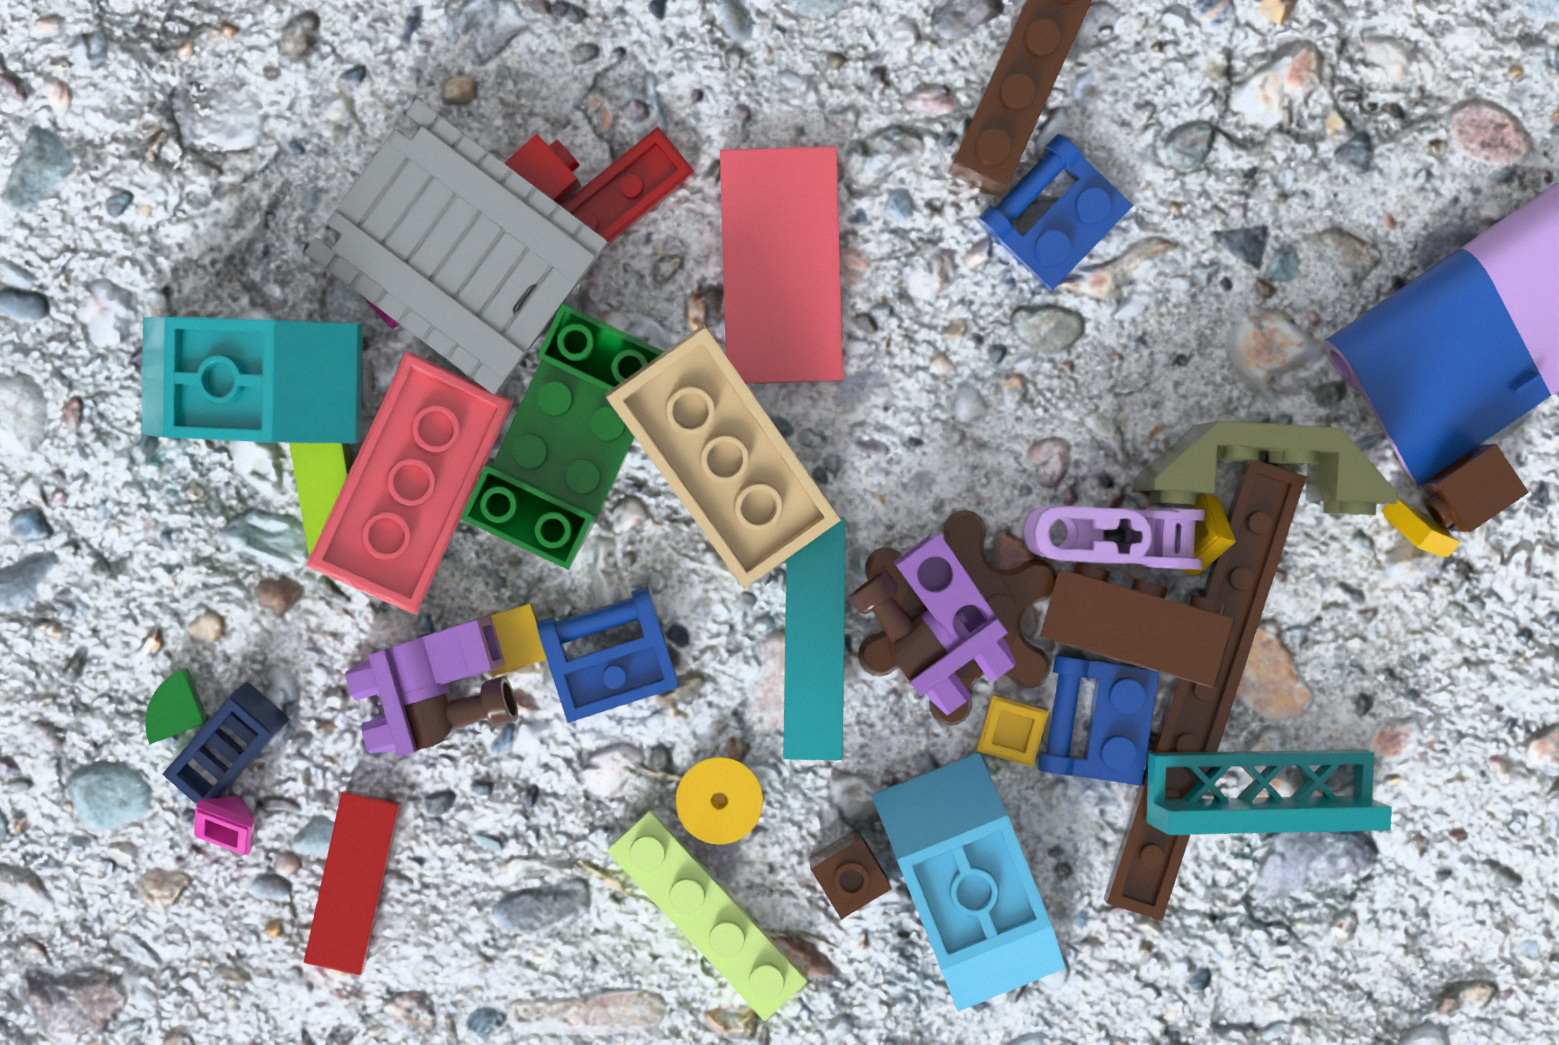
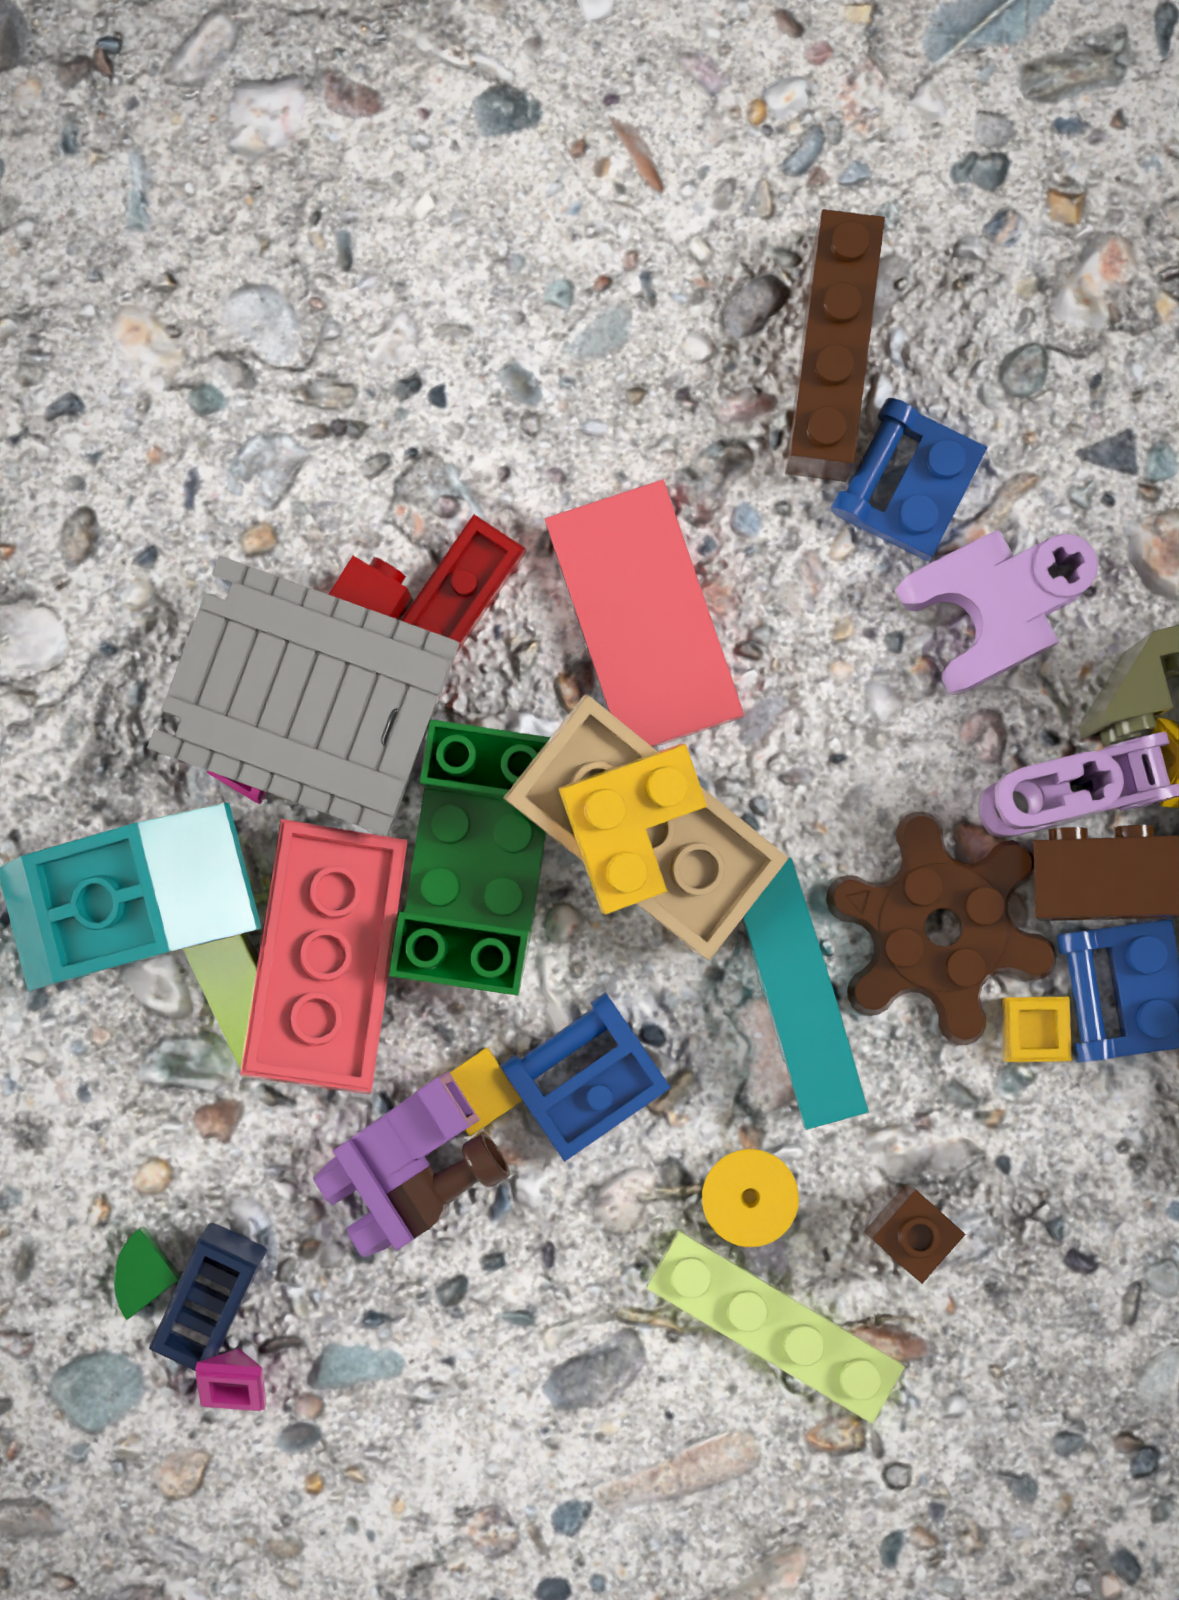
camera: 15 degrees left, 5 degrees down
red tile [303,790,402,975] -> none
medium lavender hips [848,531,1016,715] -> none
medium azure slope [871,752,1066,1011] -> none
none -> yellow plate [558,744,707,914]
none -> lavender piece [895,530,1098,695]

